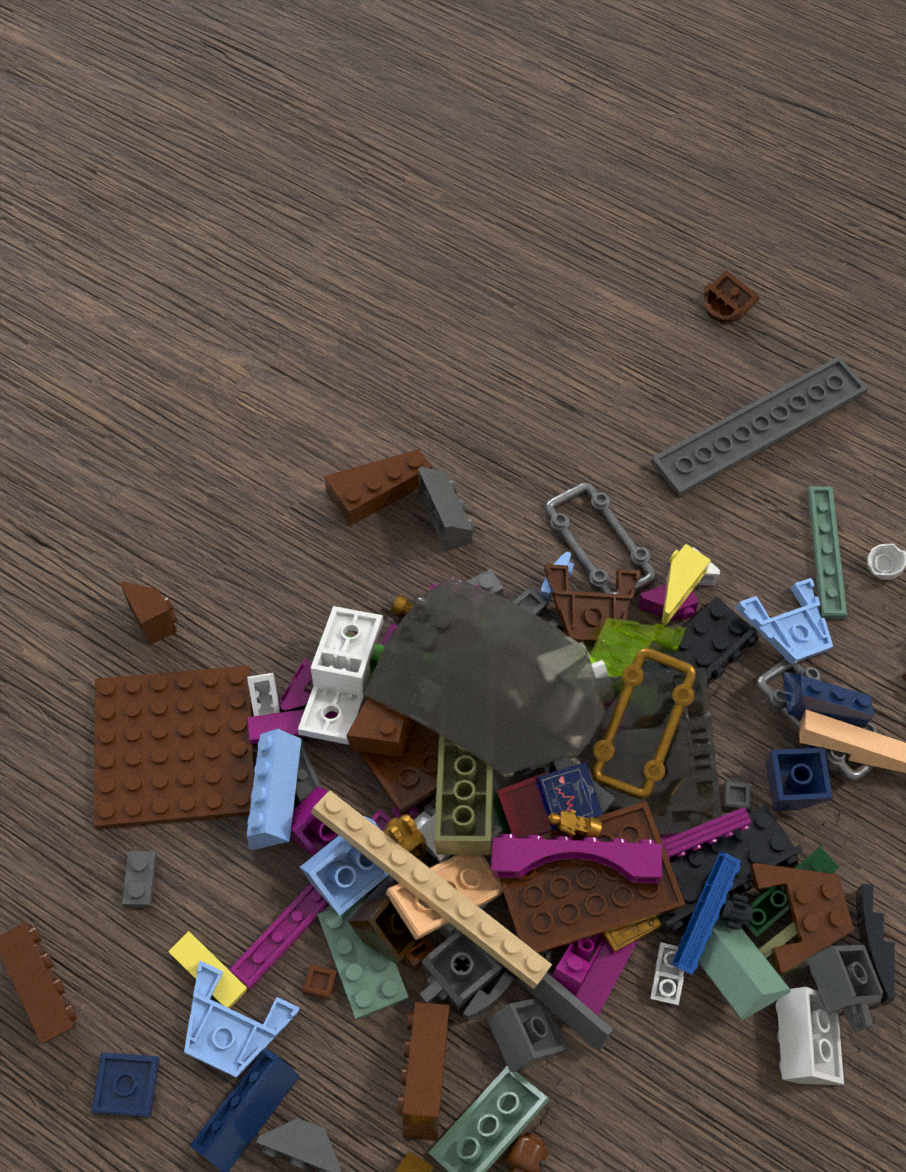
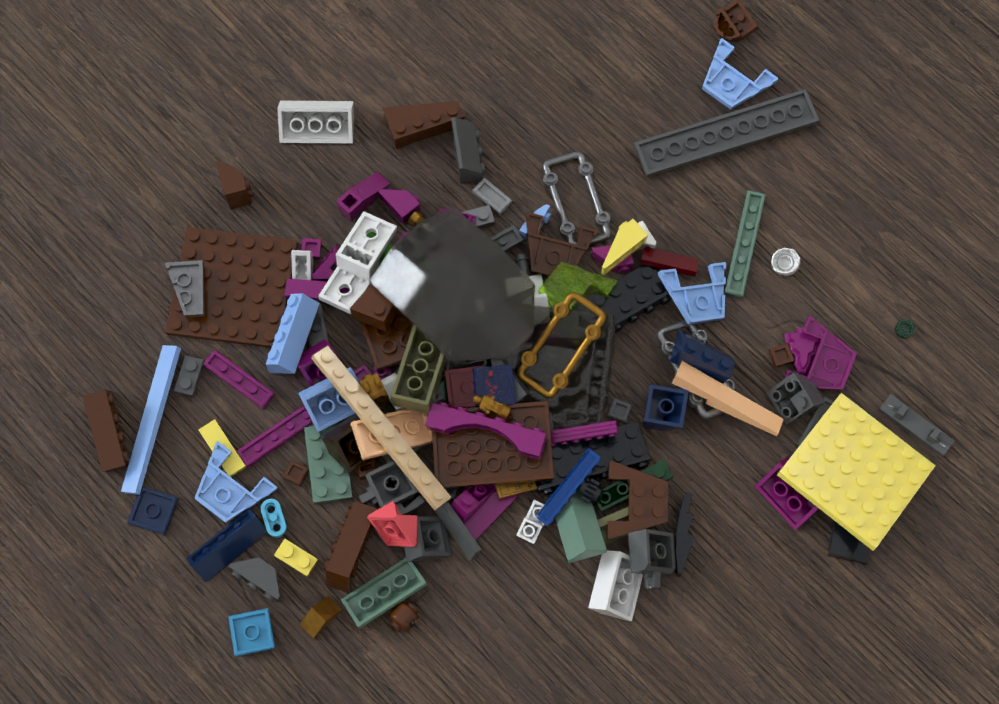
camera: 15 degrees right, 10 degrees up
none -> light blue tile [121,345,181,495]
none -> flat silver wing [165,260,205,318]
none -> magenta tile [203,349,275,409]
none -> medium azure plate [261,499,287,538]
none -> light yellow plate [274,539,319,577]
none -> white slope [277,101,354,144]
none -> magenta plate [301,238,322,259]
none -> magenta slope [336,172,391,222]
none -> coral slope [367,501,417,547]
none -> magenta slope [378,189,421,224]
none -> light grey tile [472,178,512,215]
none -> dark red tile [640,247,699,276]
none -> light blue wing [702,38,778,110]

